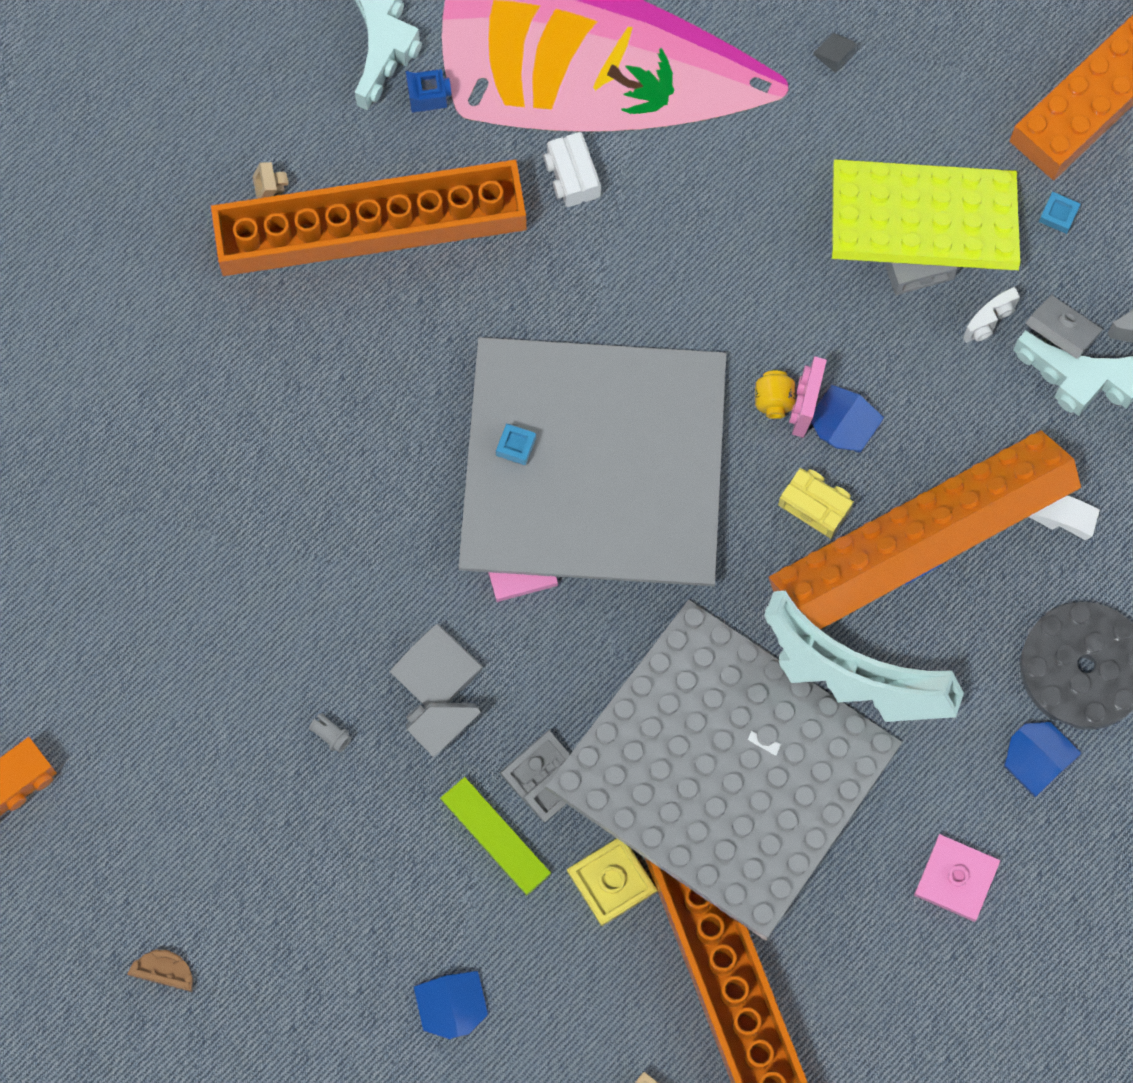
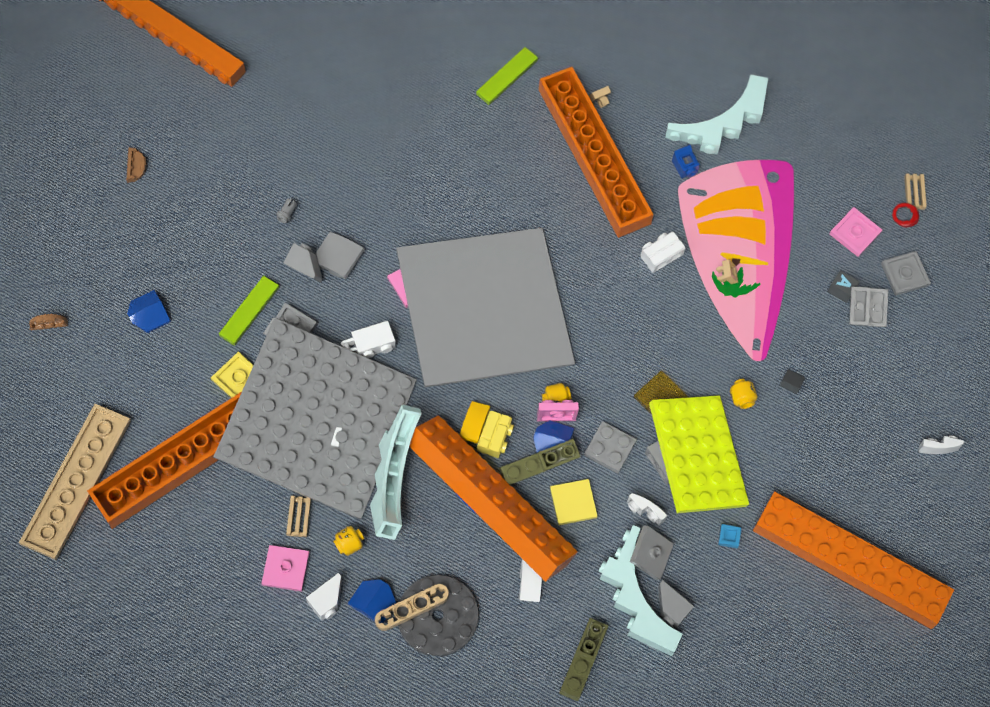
camera: 70 degrees right, 5 degrees down
dark azure plate [496,423,536,466] -> none
none -> tan tile [286,496,311,537]
none -> white slope [306,573,342,621]
none -> yellow head [333,526,364,556]
none -> white brick [340,321,396,358]
none -> tan beam [375,584,449,631]
none -> yellow slope [460,401,490,444]
none -> lime tile [476,47,538,105]
none -> olive slope [499,439,581,485]
none -> light yellow tile [550,479,597,526]
none -> light grey plate [584,421,637,474]
none -> clear yellow tile [634,371,688,415]
none -> tan tile [716,259,738,284]
none -> yellow head [730,379,758,409]

